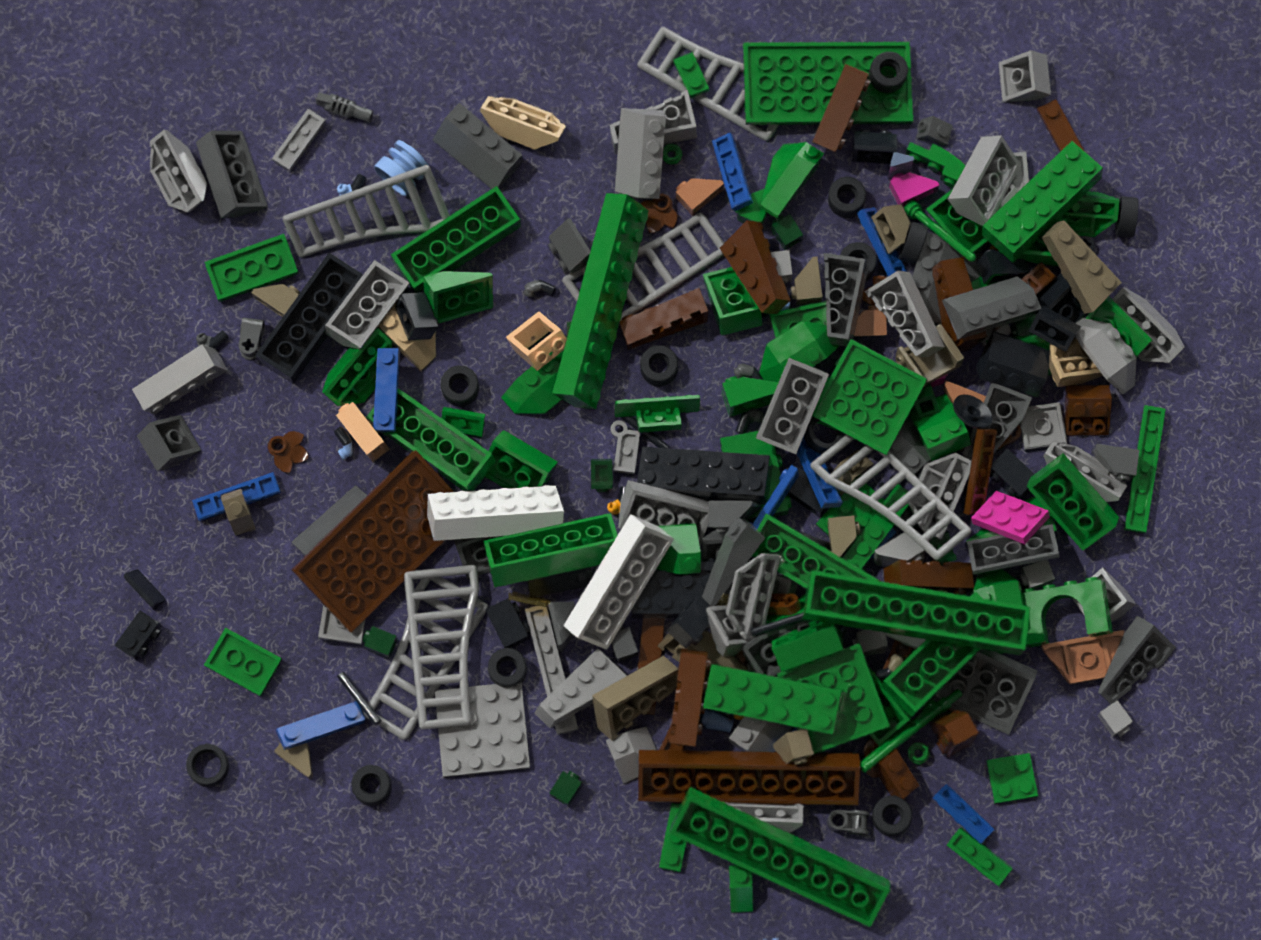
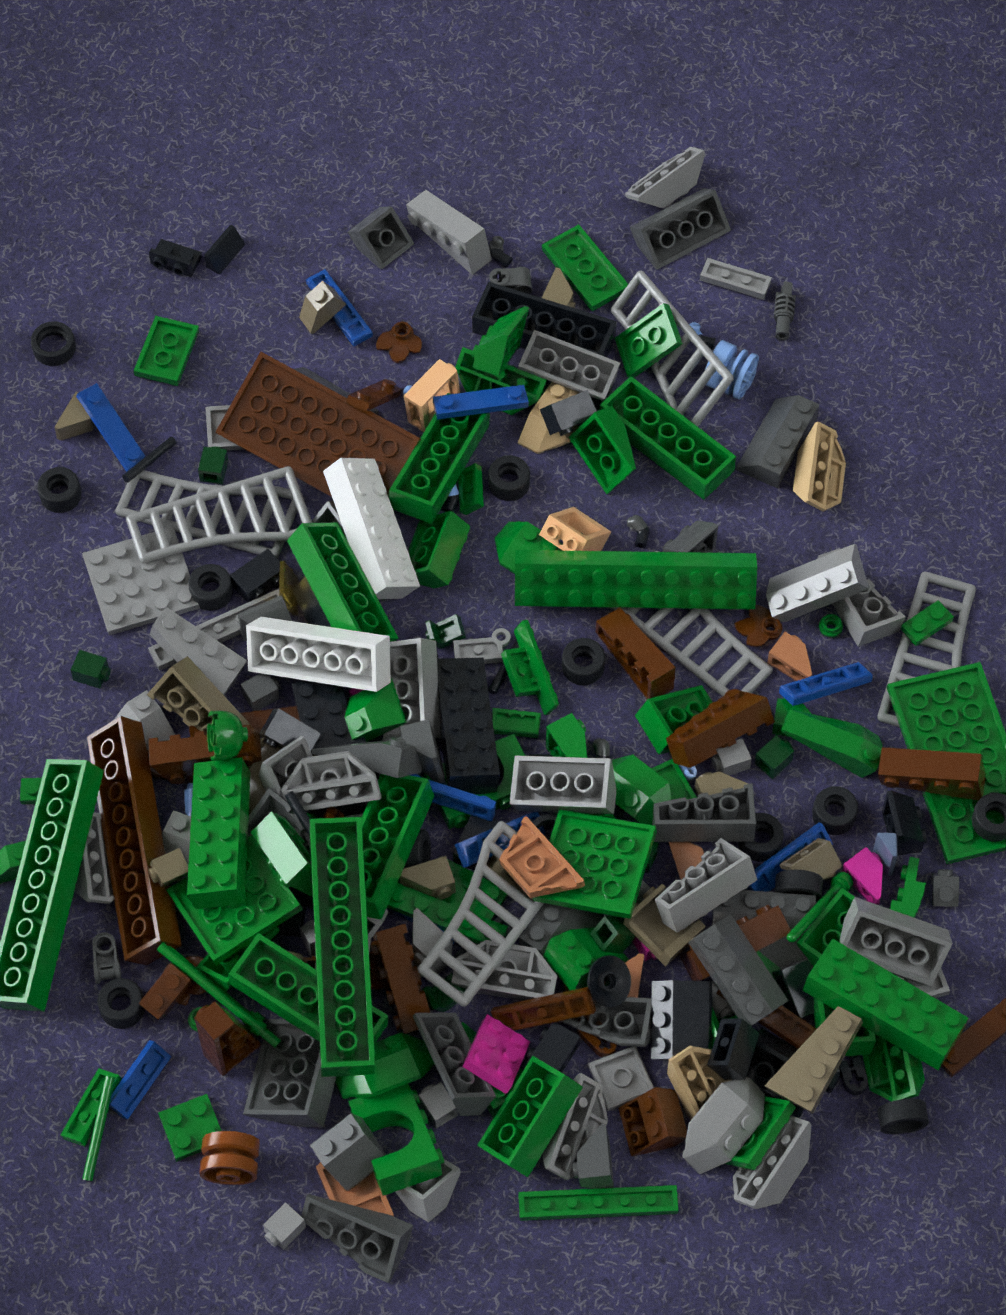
camera: 75 degrees right, 15 degrees down
none -> green bar [82,1076,115,1181]
none -> dark orange wheel [199,1131,260,1185]
none -> green cylinder [207,710,248,761]
none -> dark grey slope [310,1113,386,1192]
none -> reddish brown plate [346,379,402,412]
none -> green slope [471,306,529,376]
none -> green plate [492,708,541,738]
none -> nougat wing [499,816,585,898]
none -> green plate [615,303,683,378]

